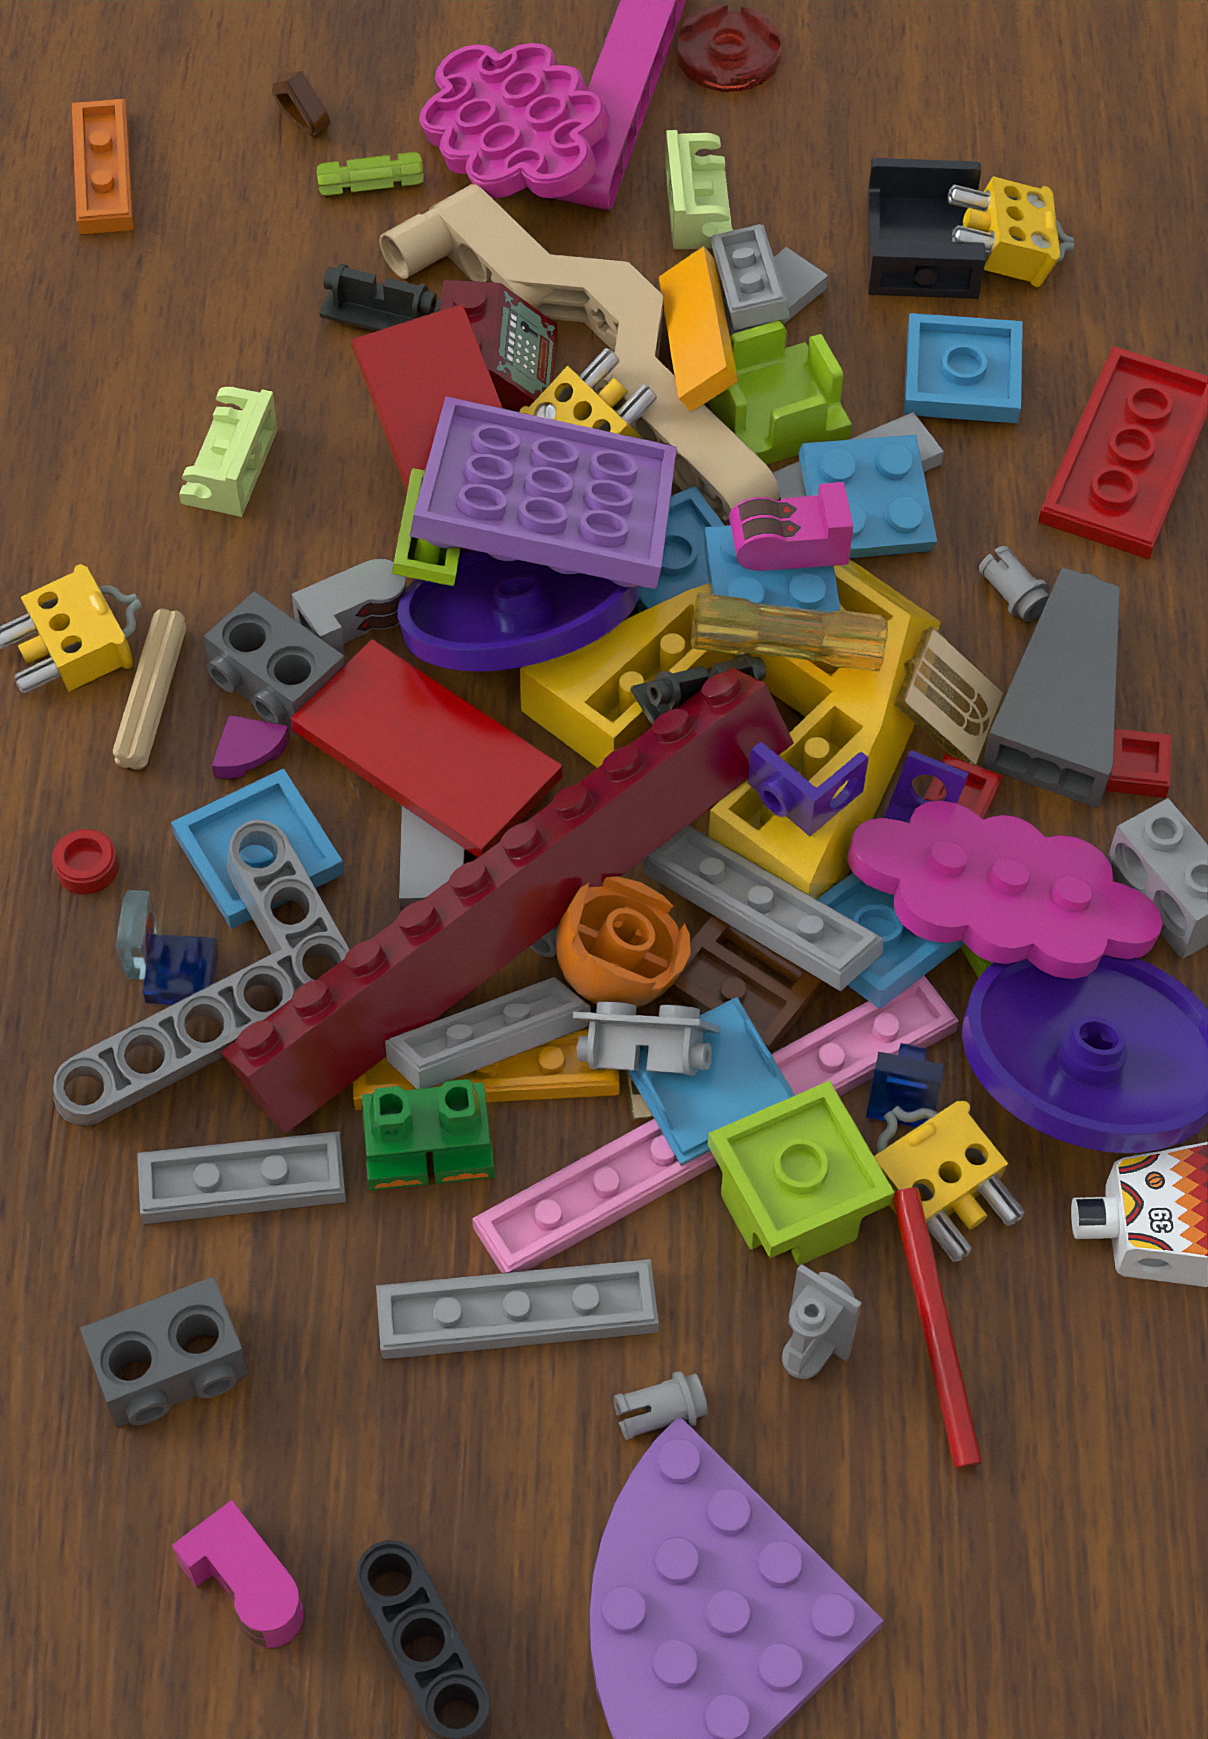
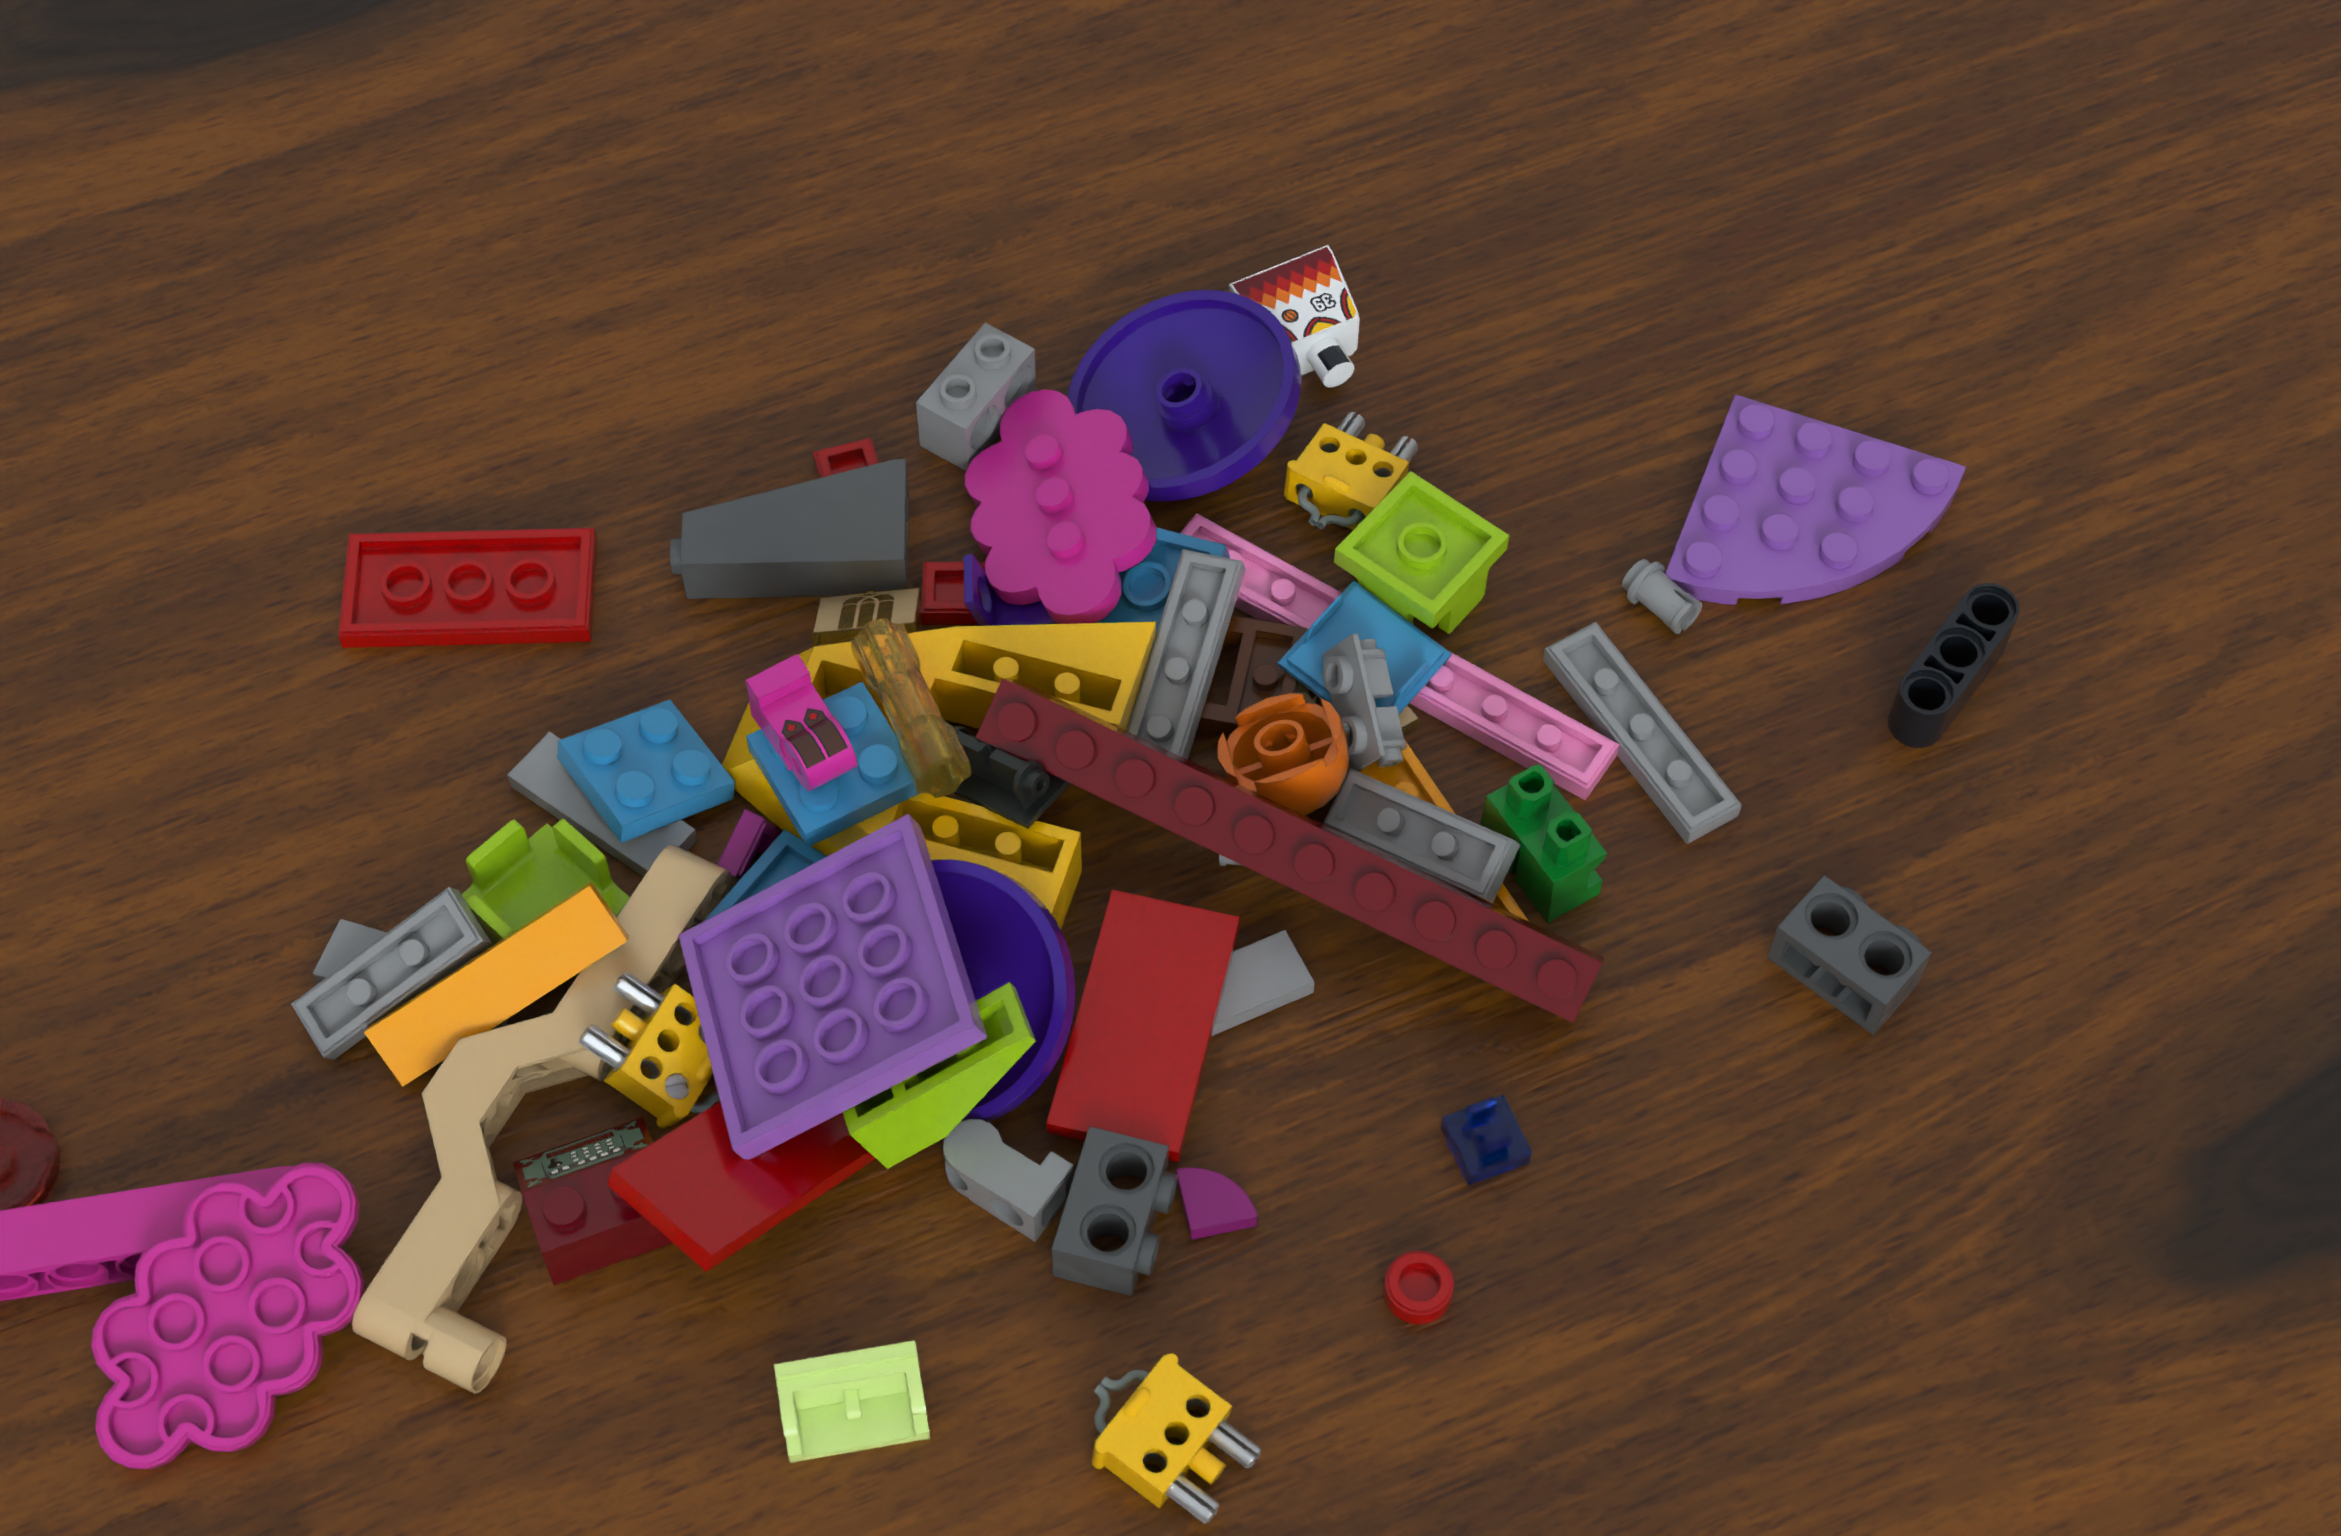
camera: 115 degrees left, 0 degrees up
light grey beam [53,820,349,1126] -> none
tan axle [113,608,187,770] -> none
clear light blue tile [116,890,158,979] -> none
light grey tile [137,1131,346,1224] -> none
dark azure plate [171,769,344,929] -> none
dark pink leg [172,1500,304,1648] -> none
lime axle [316,152,424,196] -> none
pearl dark grey hinge [319,264,441,331] -> none
yellowish green hinge [665,130,733,250] -> none
dark purple bracket [748,742,869,836] -> none
light grey hinge [782,1264,862,1379] -> none
clear blue tile [866,1042,945,1127] -> none
black panel [867,158,985,299] -> none
red bar [893,1187,982,1469] -> none
dark azure plate [903,313,1023,423] -> none
yellow piece [948,176,1074,287] -> none
light grey pin [979,546,1050,622] -> none

